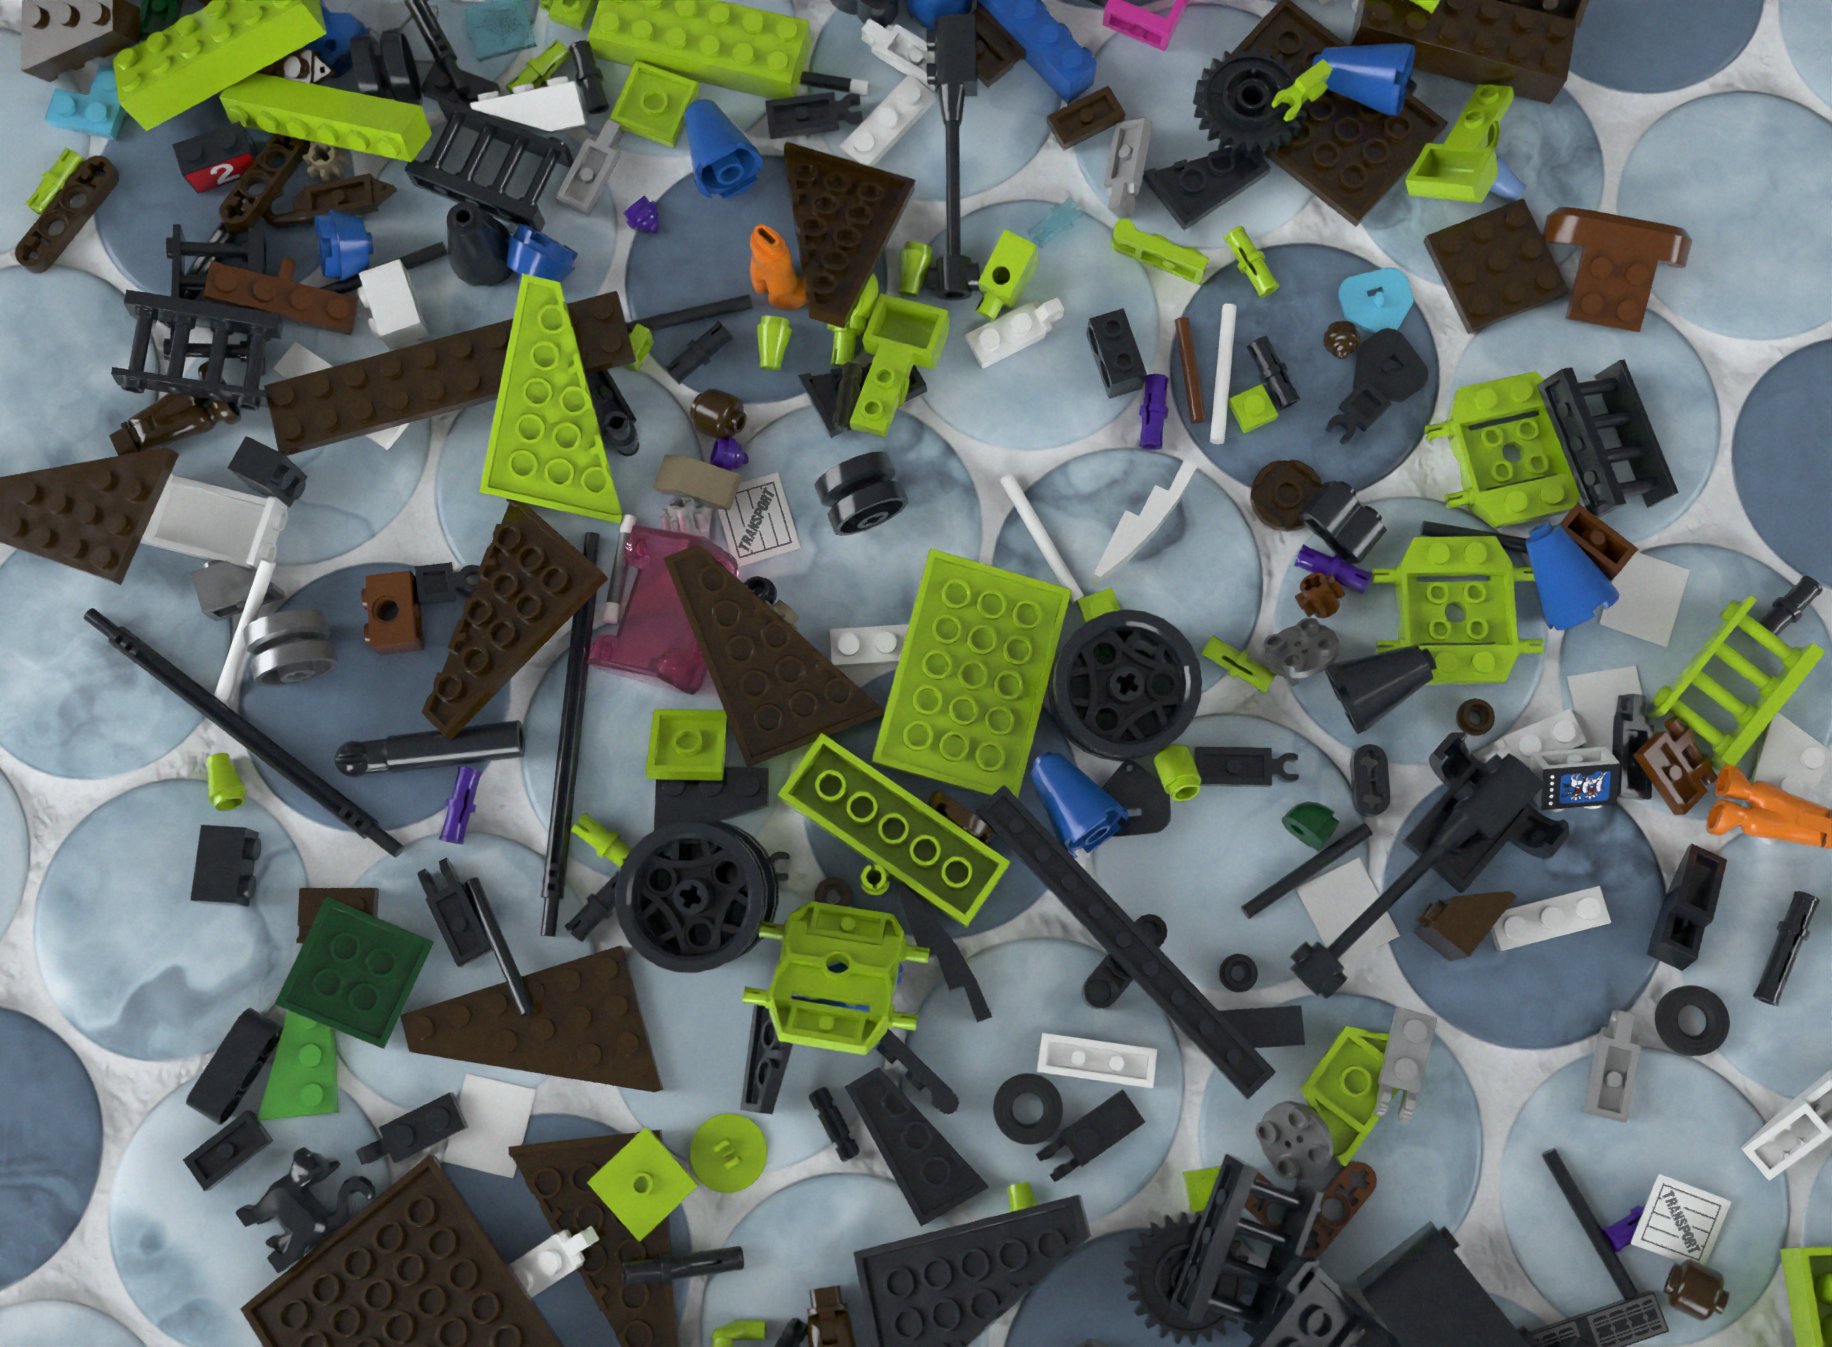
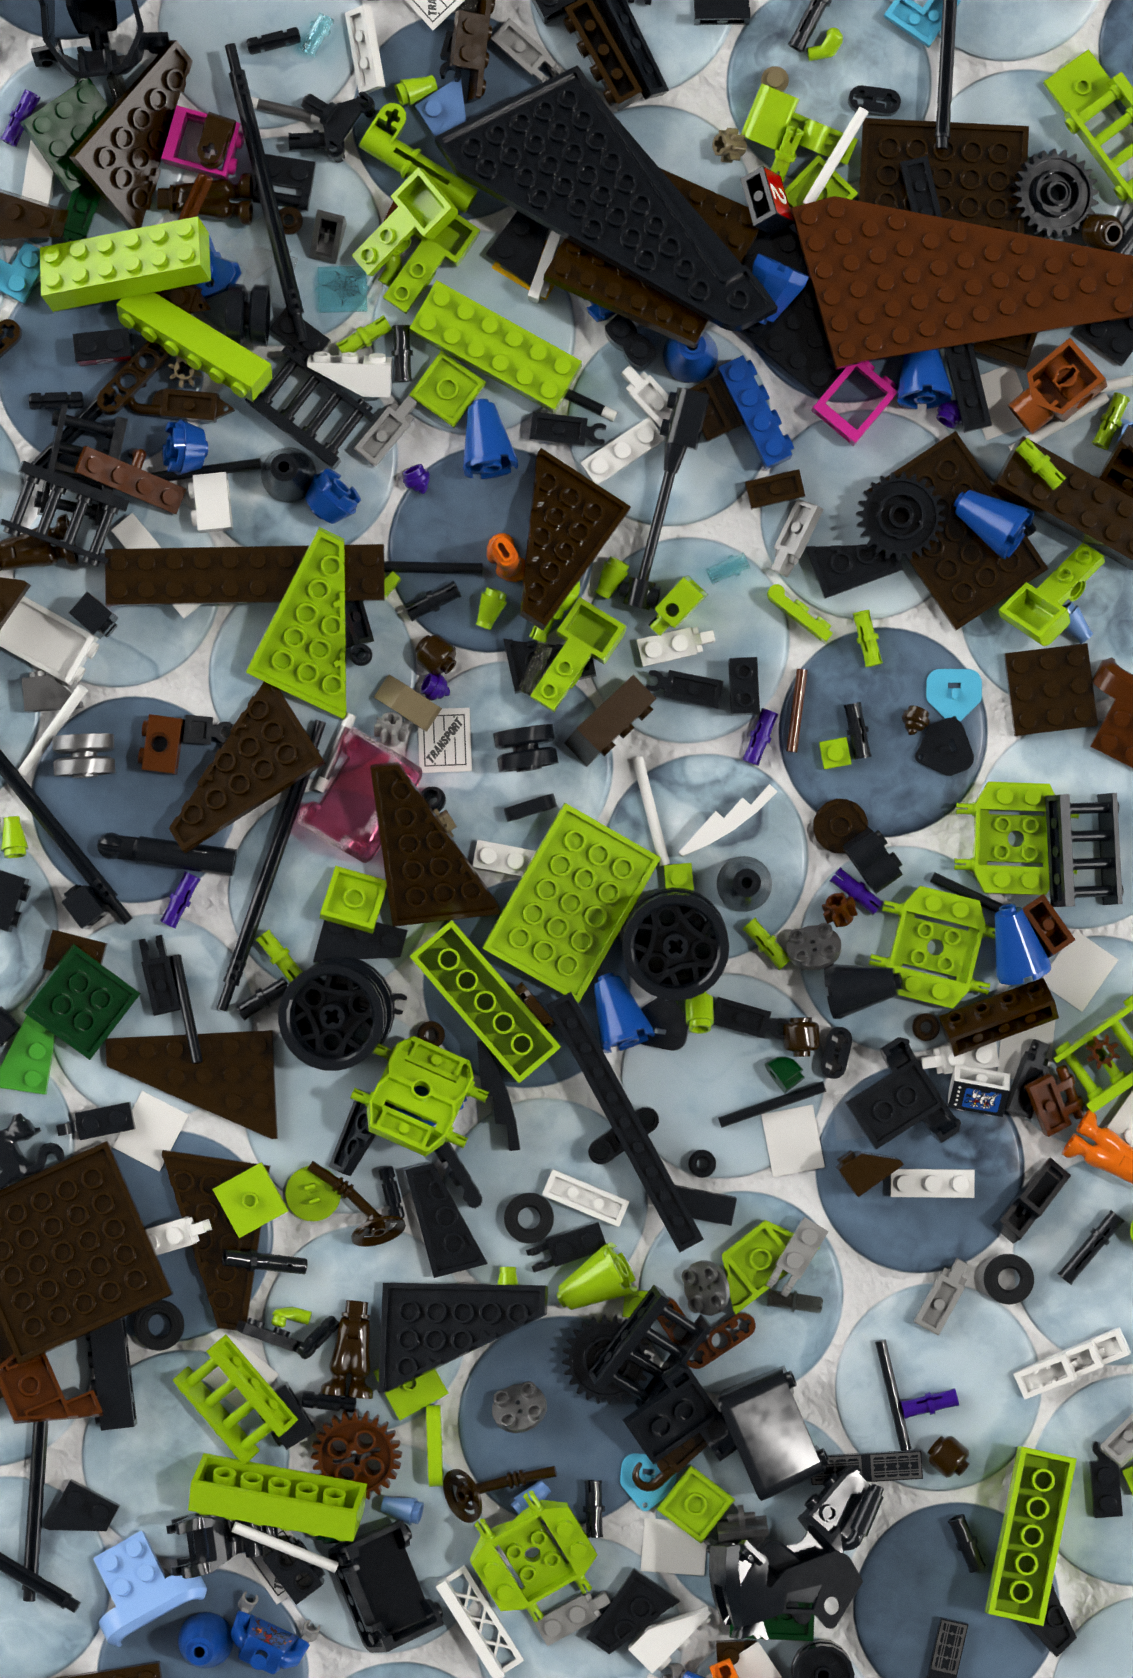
camera: 15 degrees right, 10 degrees up
lime pin [860,864,890,896] -> none
white bar [1210,304,1237,444] -> none
lime plate [1272,59,1333,121] -> none
black bar [1290,753,1546,999] -> none
black plate [1325,379,1392,445] -> none
white sticker [1630,1173,1732,1266] -> none
none -> black axle [29,392,84,410]
none -> black brick [61,884,110,929]
none -> dark brown dish [307,1161,406,1247]
none -> black beam [503,793,558,822]
none -> lime cone [556,1242,637,1310]
none -> dark brown wedge [564,675,657,767]
none -> black plate [646,670,724,709]
none -> black cone [716,856,772,912]
none -> clear smoke axle [766,1289,823,1313]
none -> dark brown head [783,1017,820,1057]
none -> dark brown brick [939,978,1059,1057]
none -> reddish brown gear [1085,1034,1120,1069]

